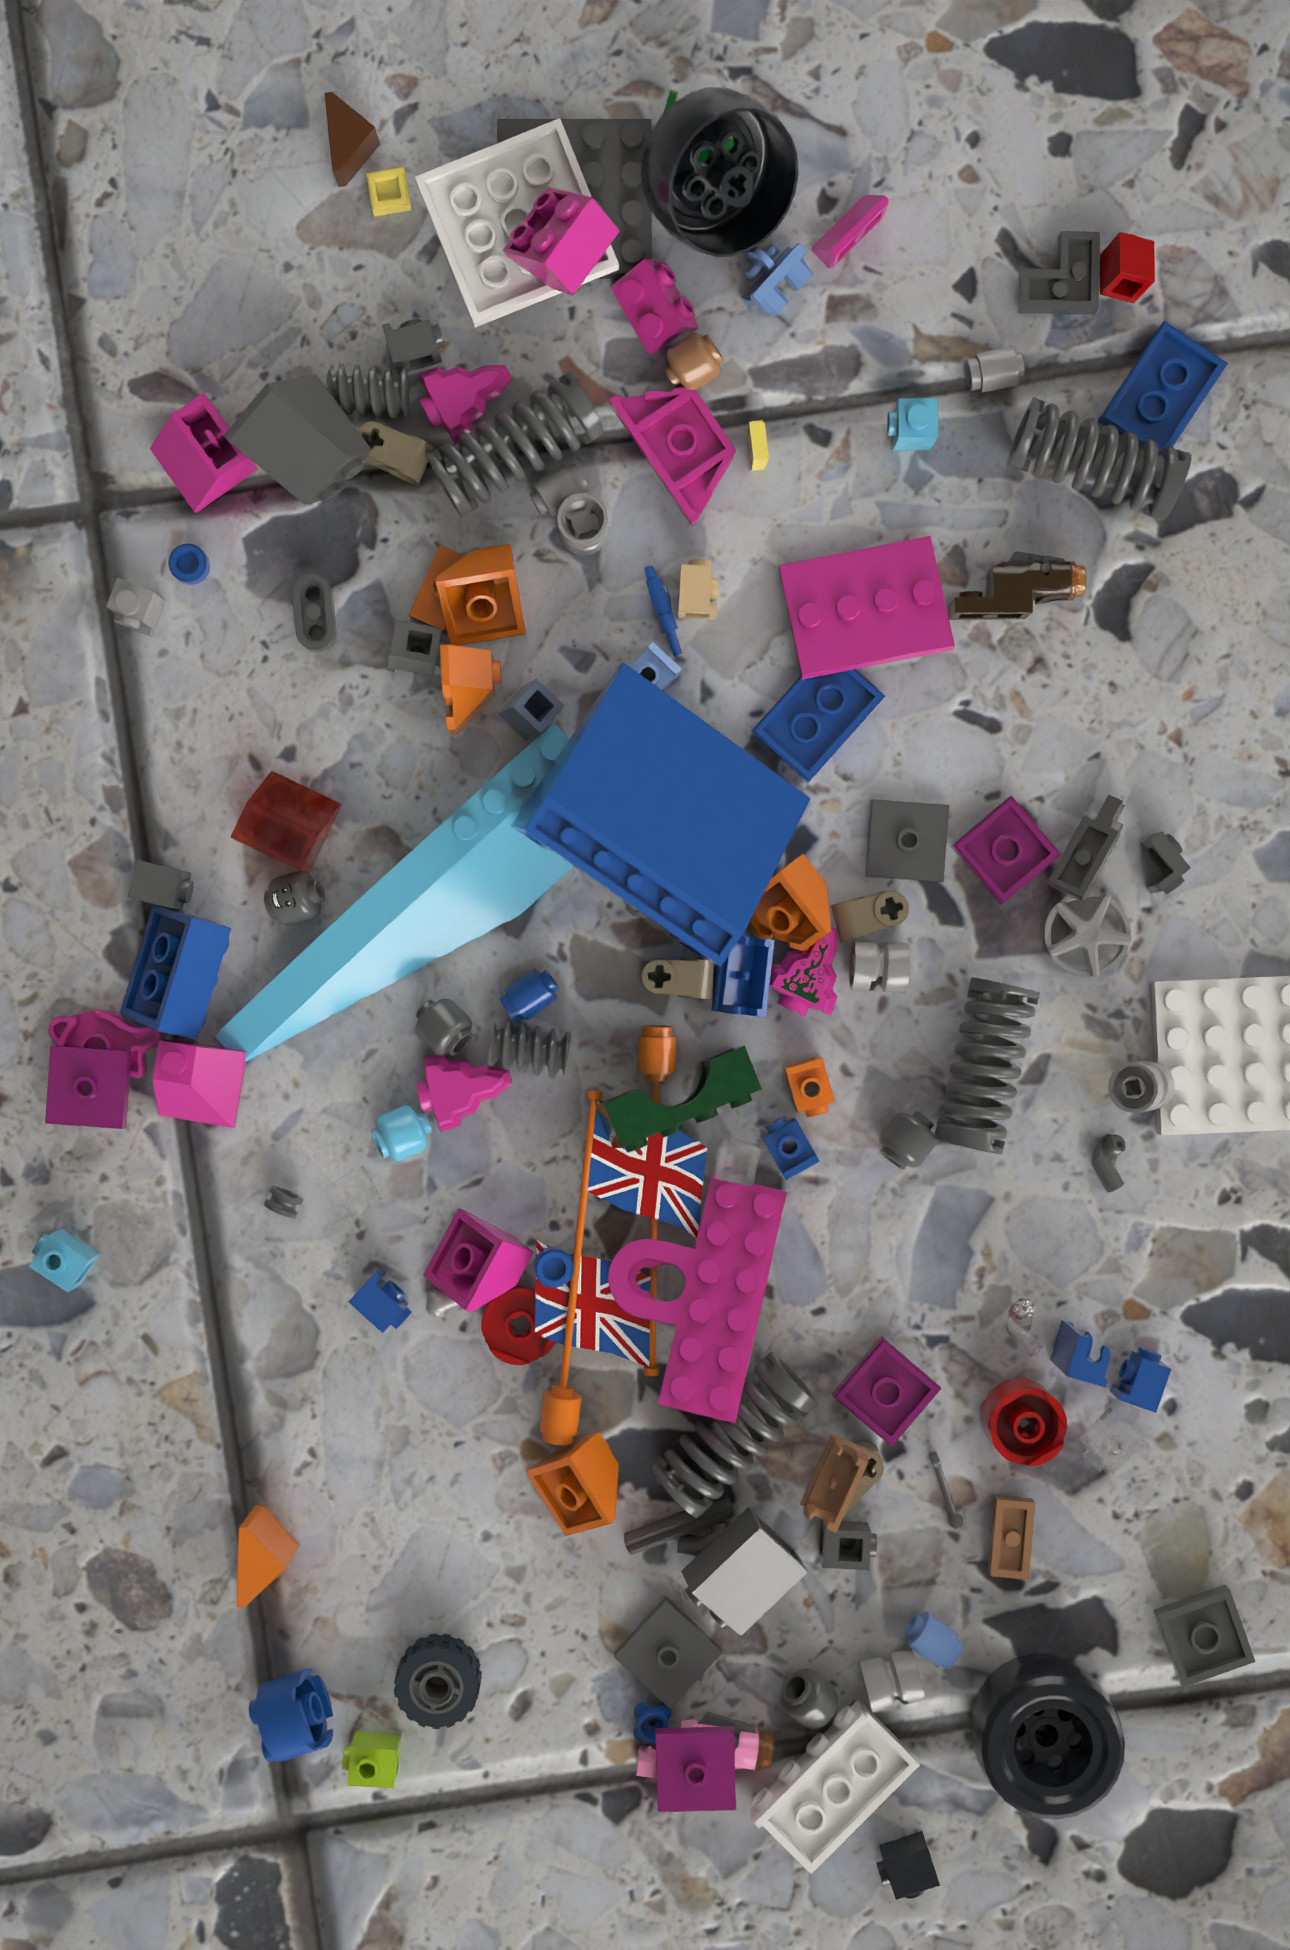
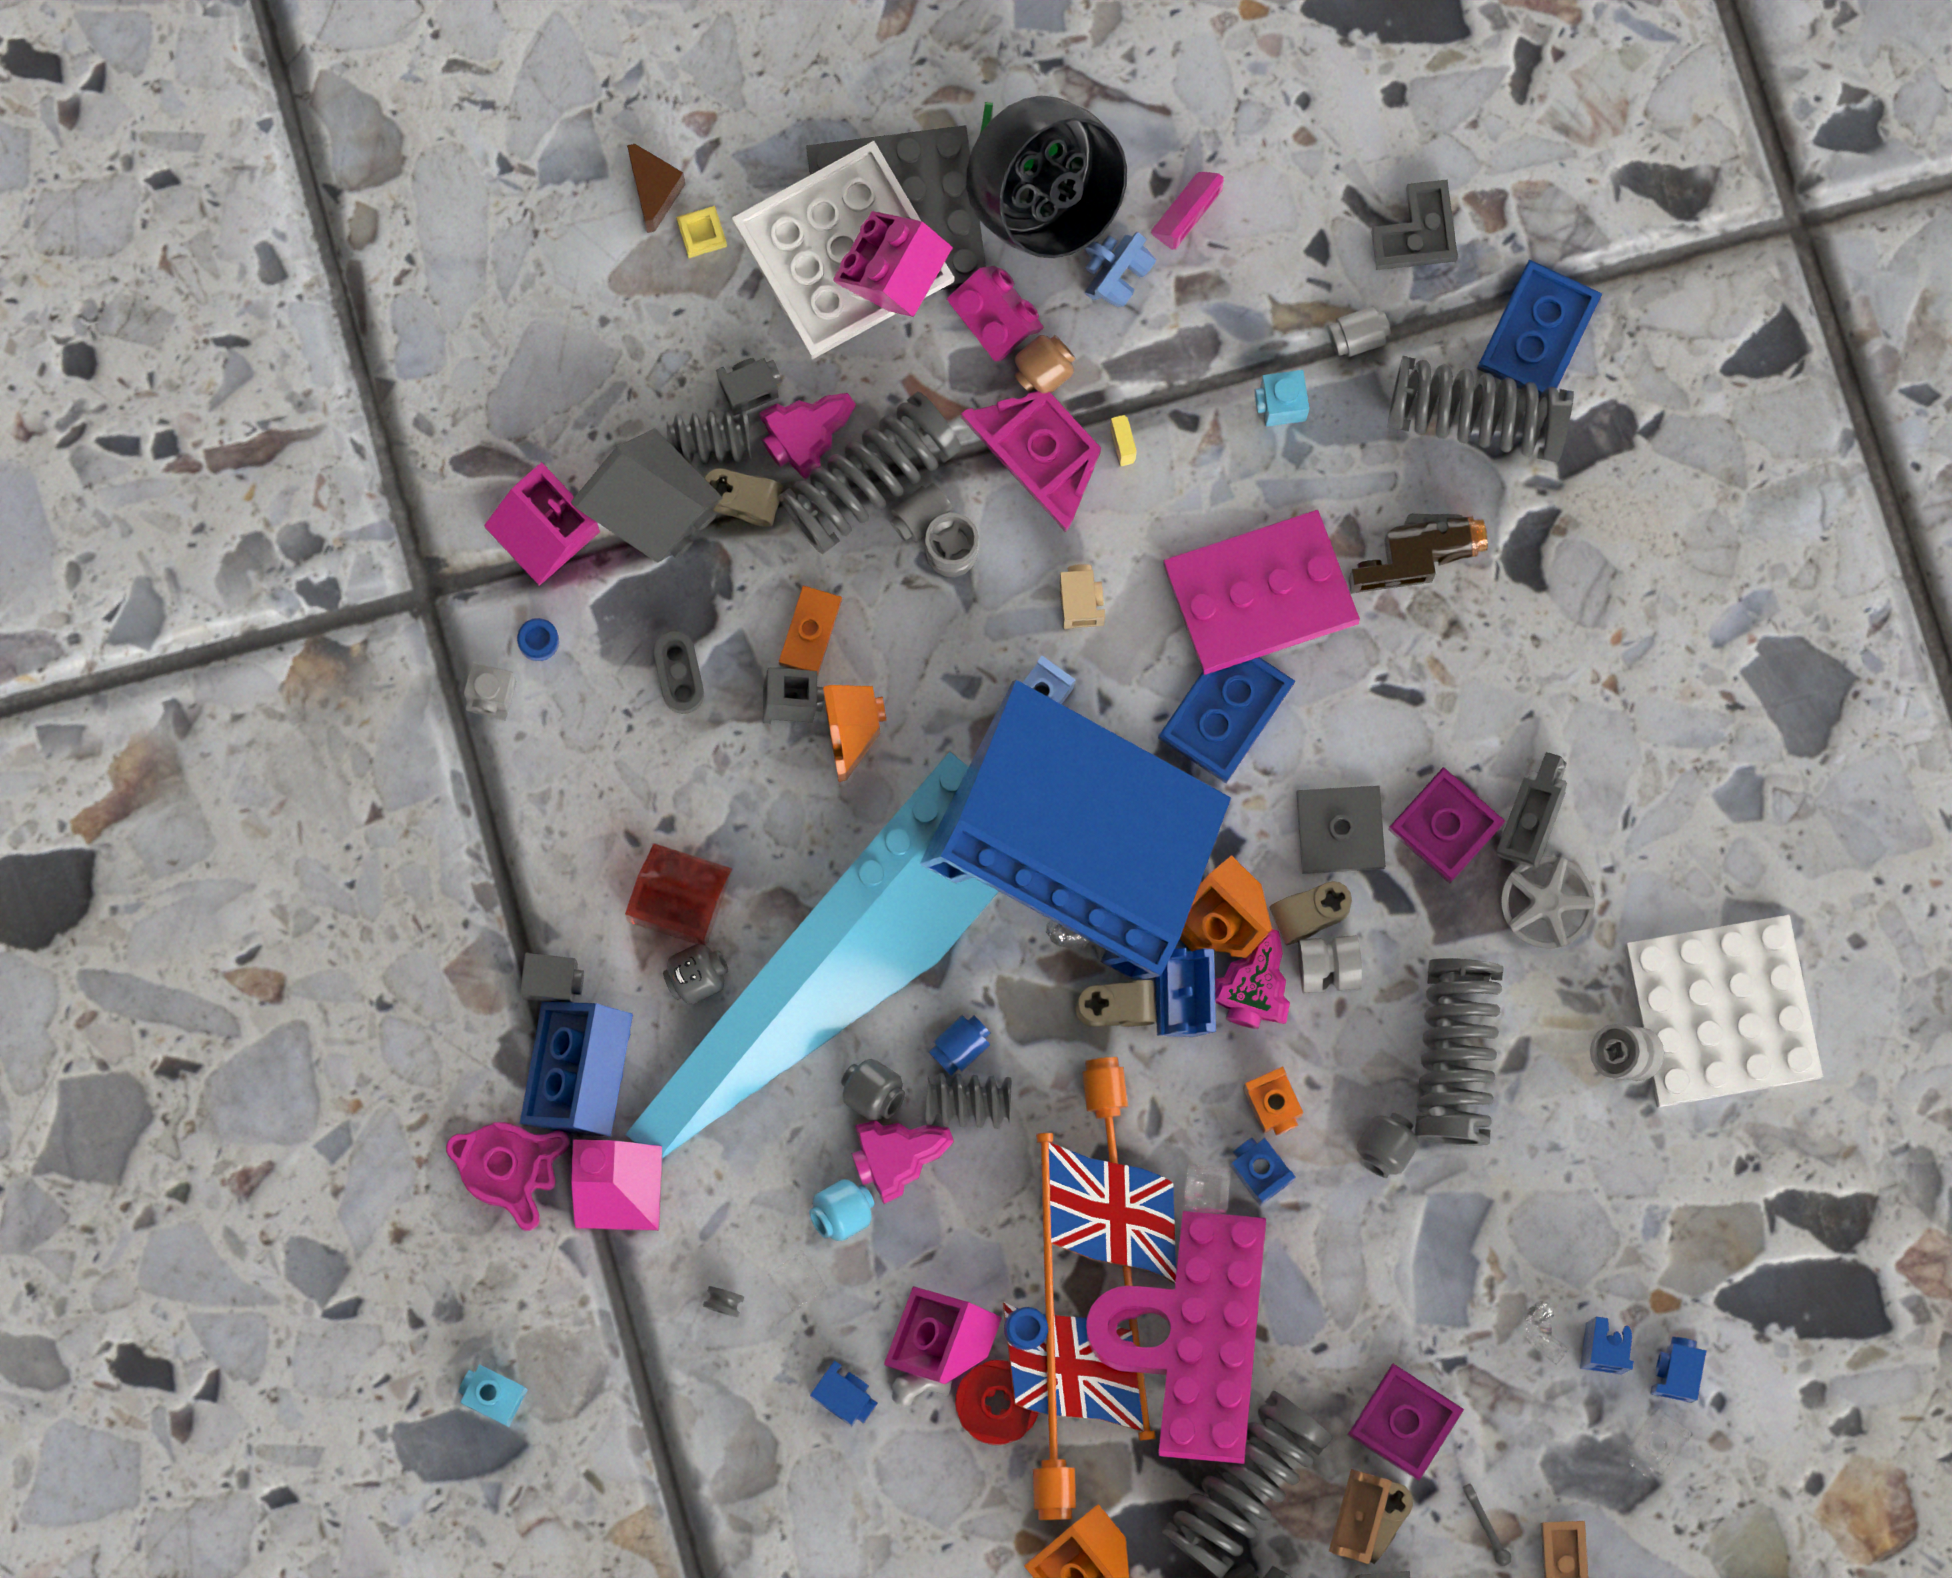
camera: 10 degrees left, 10 degrees down
magenta plate [45,1045,132,1129] -> none
orange slope [436,544,526,646] -> none
sand blue brick [498,678,565,740] -> none
dark green arch [596,1046,762,1153] -> none
blue hand [644,566,682,656] -> none
red brick [981,1377,1068,1466] -> none
dark grey arm [1091,1134,1126,1192] -> none
red brick [1100,232,1155,304] -> none
dark grey bracket [1140,831,1191,894] -> none

